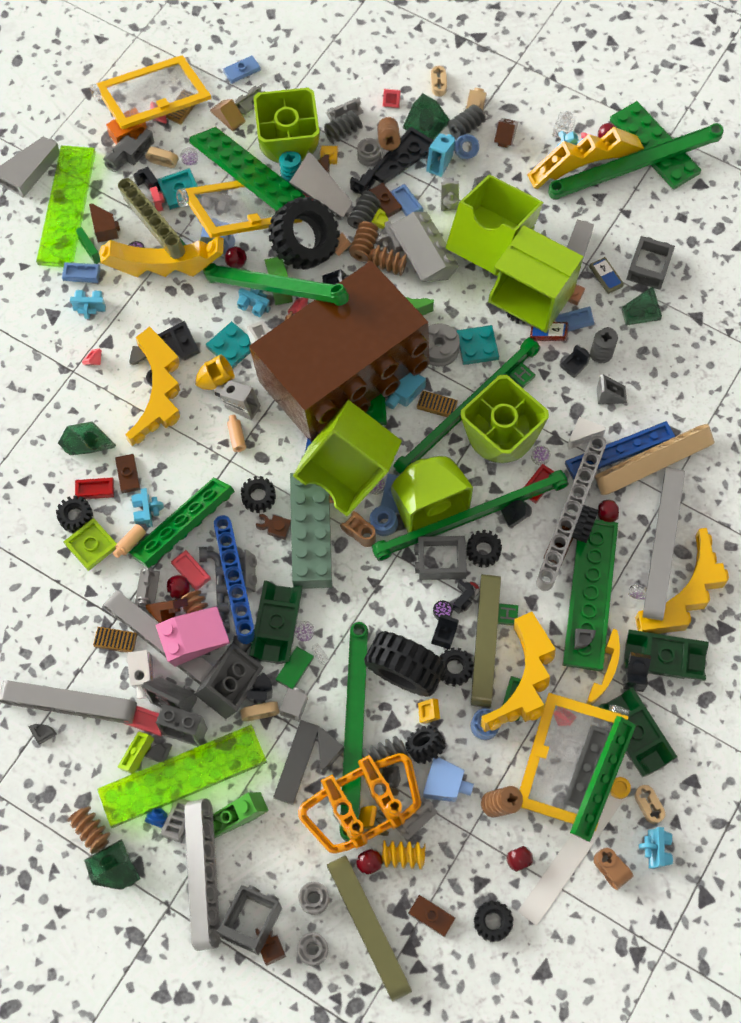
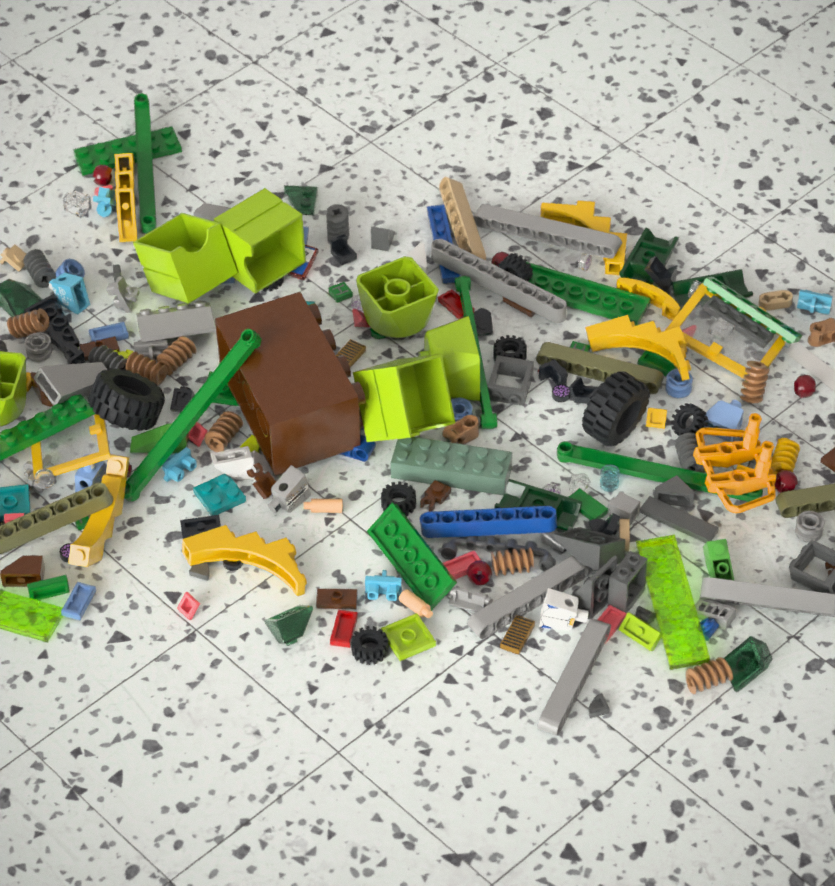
camera: 75 degrees left, 20 degrees down
medium azure hips [70,290,106,319] -> none
reddish brown slope [146,598,188,623] -> none
bright pink slope [155,606,230,667] -> none
yellow helmet [195,355,235,390] -> none
teal piece [279,151,301,184] -> none
green piece [393,337,541,474] -> none
reddish brown slope [494,118,519,148] -> none
dark grey tile [574,629,596,650] -> none
dark grey window [626,236,675,290] -> none
none -> reddish brown plate [247,463,276,499]
none -> clear light blue wheel [600,465,620,492]

